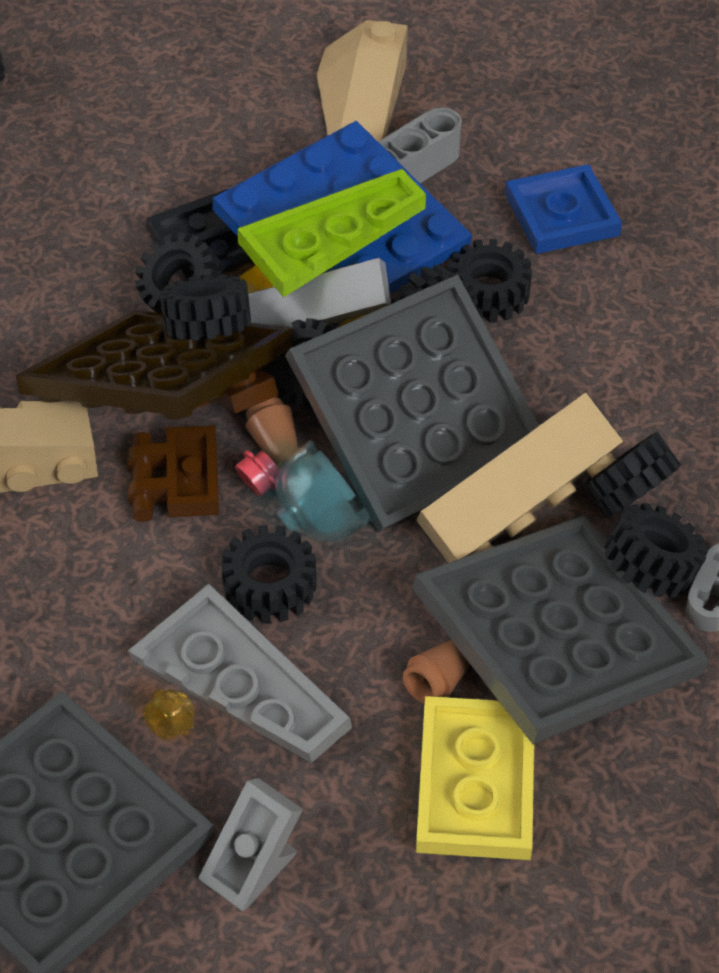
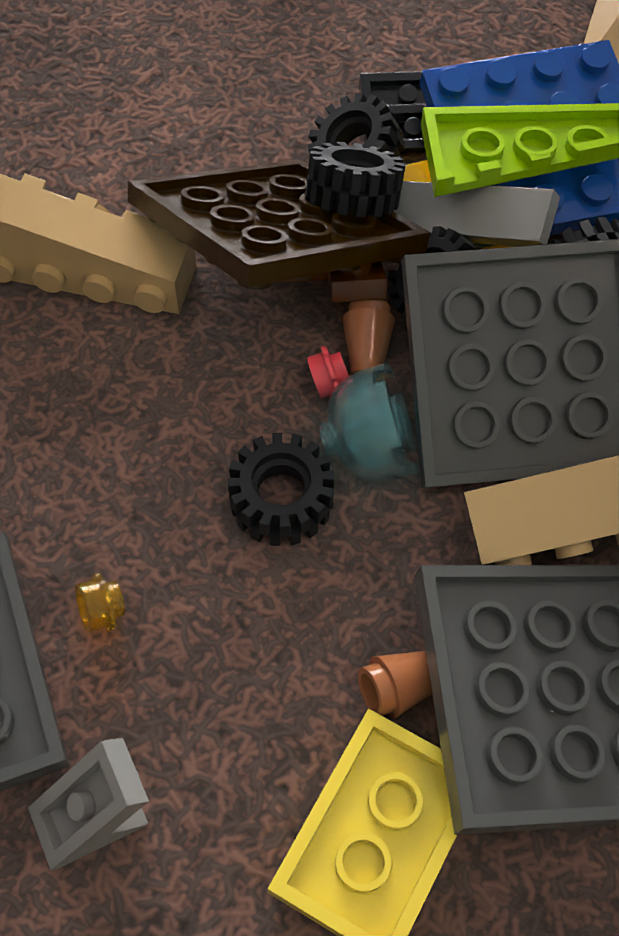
camera: 25 degrees right, 10 degrees up
reddish brown plate [127,425,219,522] -> none
light grey wing [128,584,352,763] -> none

